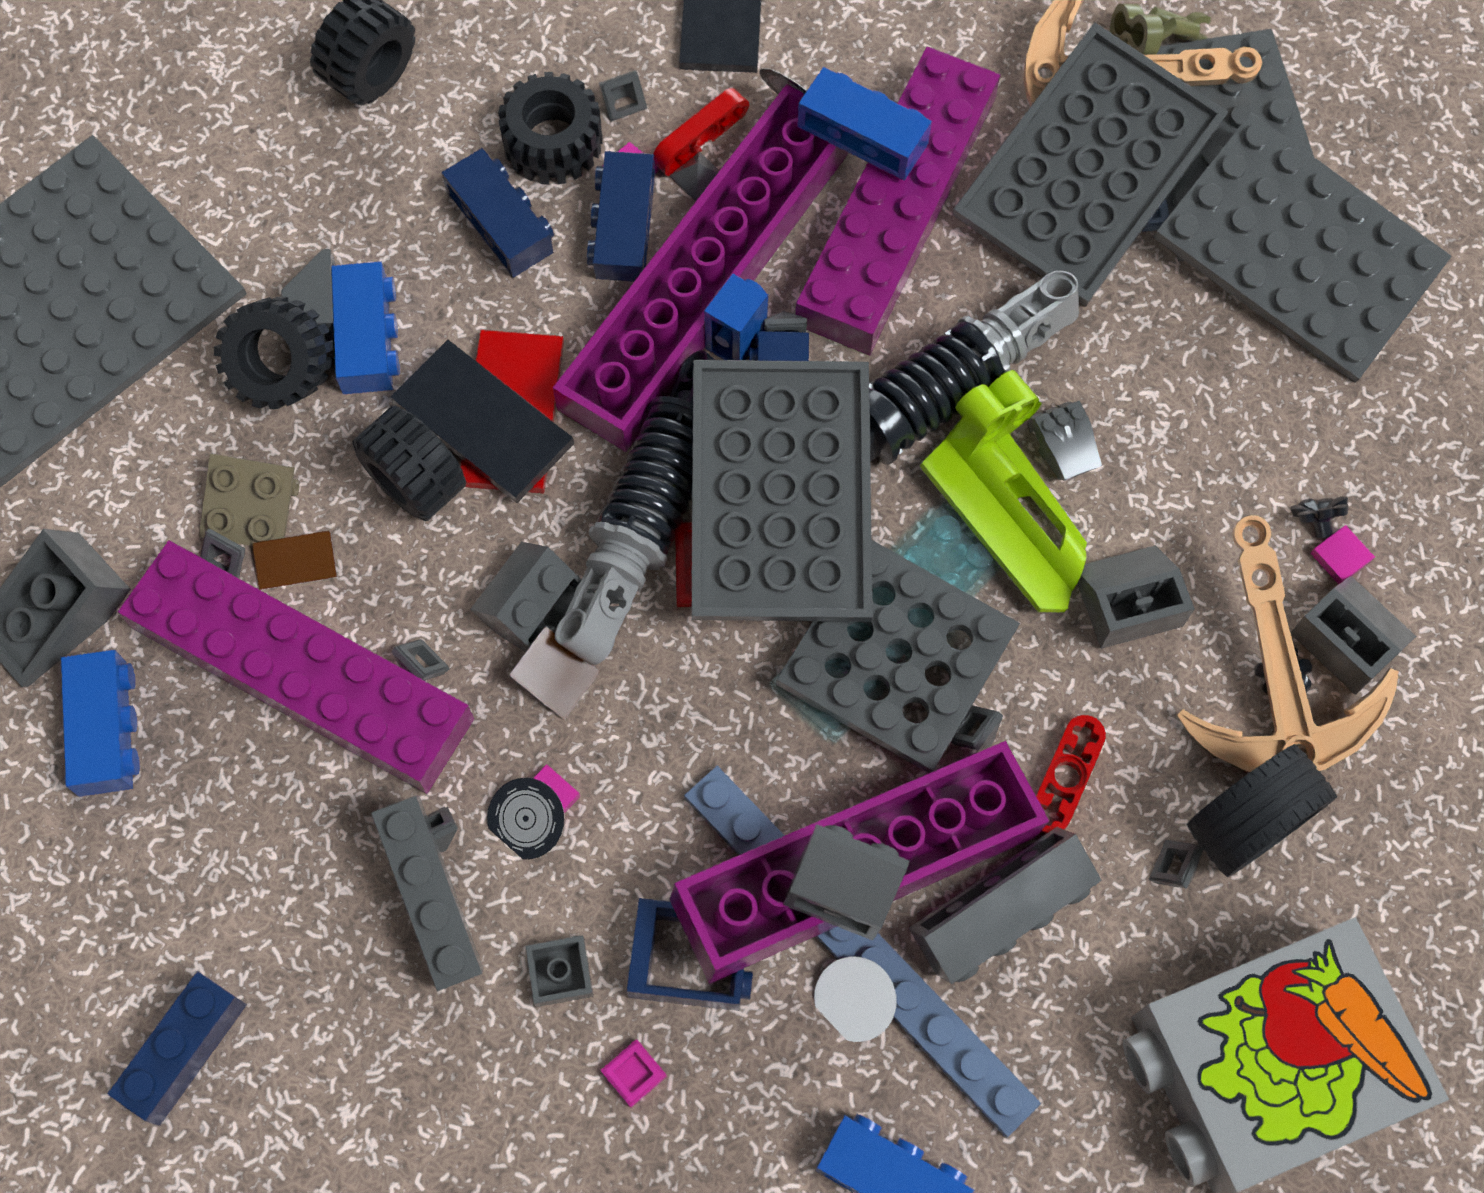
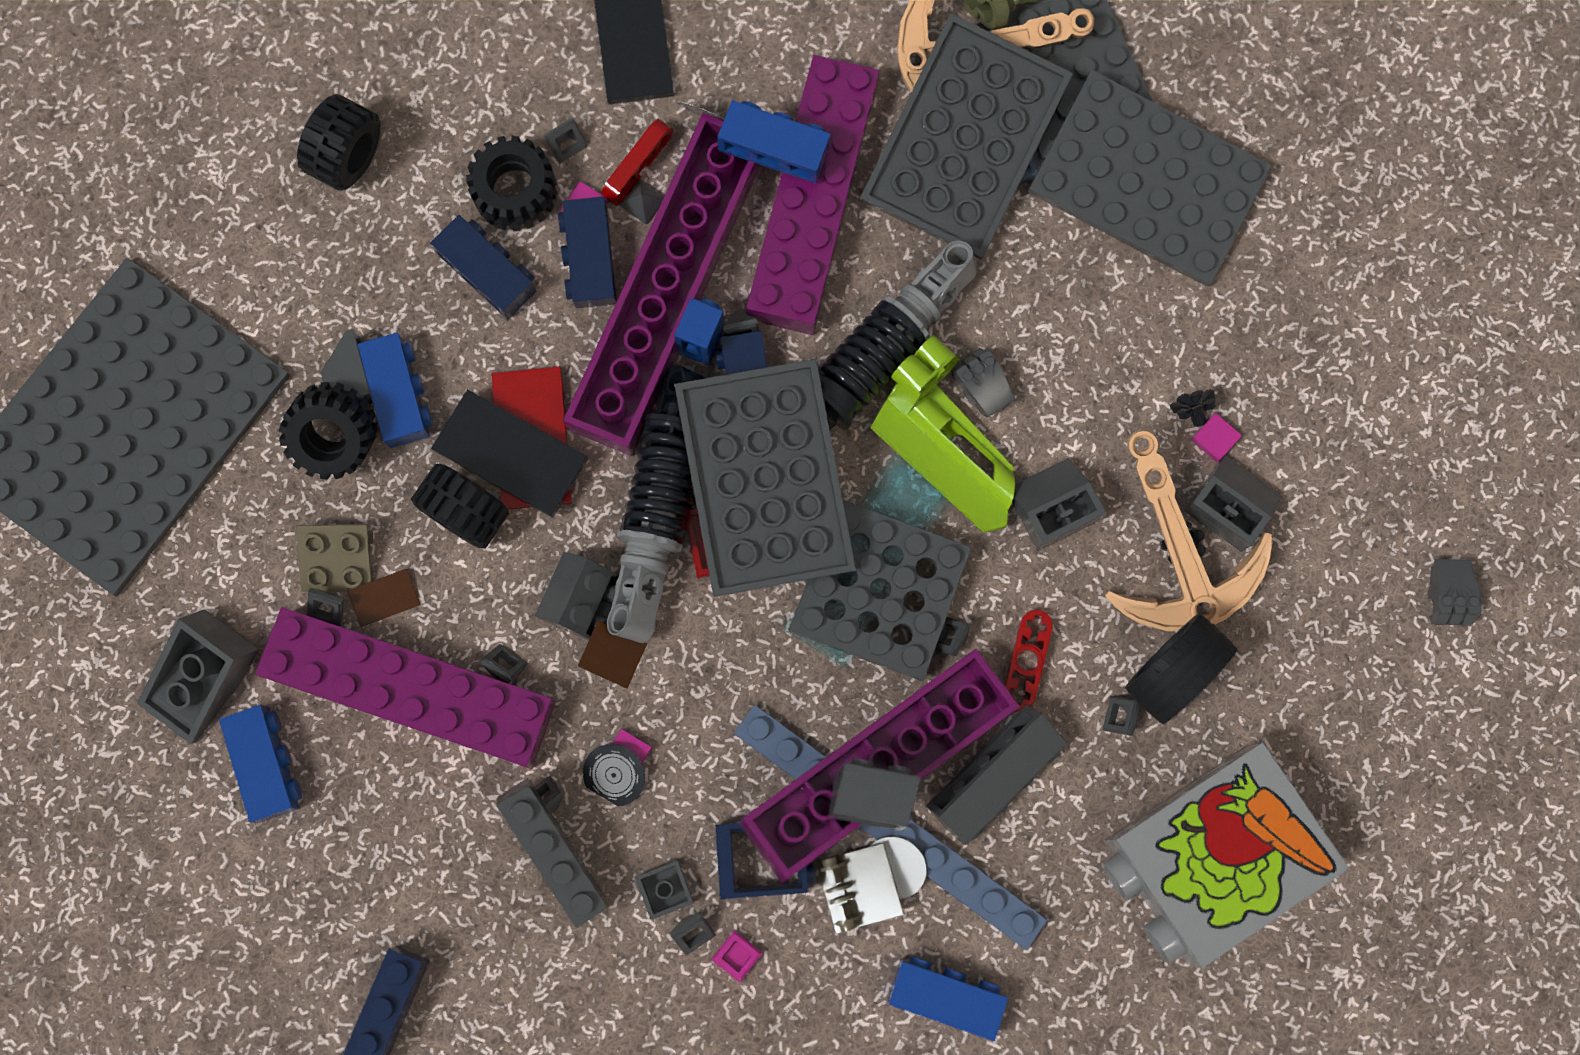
camera: 10 degrees left, 10 degrees up
none -> dark grey slope [670,913,716,955]
none -> hinge [816,843,904,933]

